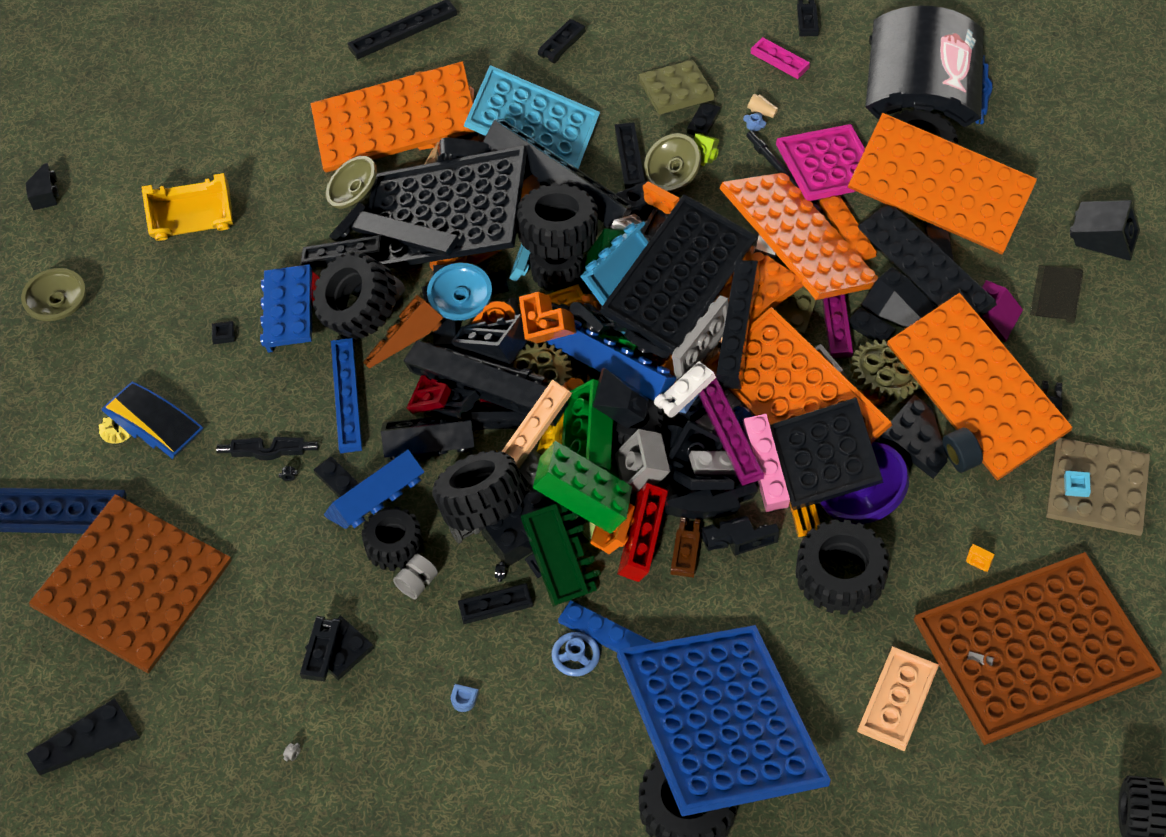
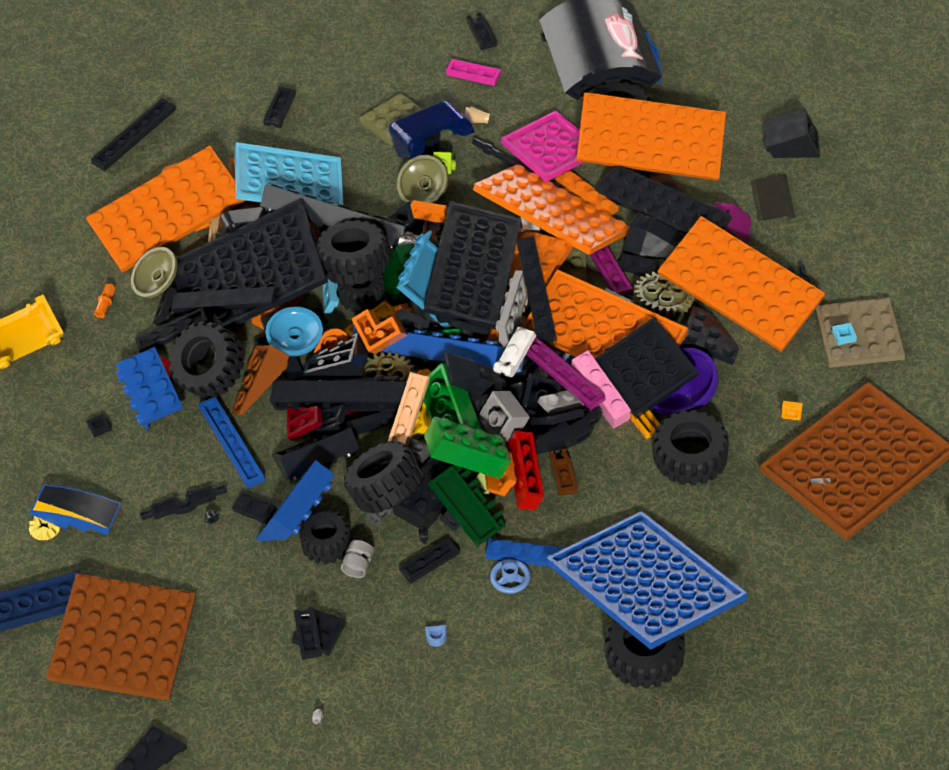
camera: 20 degrees left, 5 degrees down
black plate [615,122,645,190] -> none
black plate [701,516,779,556] -> none
medium blue plate [743,112,766,131] -> none
light nougat tile [857,646,939,751] -> none
black wheel [943,427,983,473] -> none
none -> orange axle [94,283,115,318]
none -> clear blue windscreen [389,101,474,159]

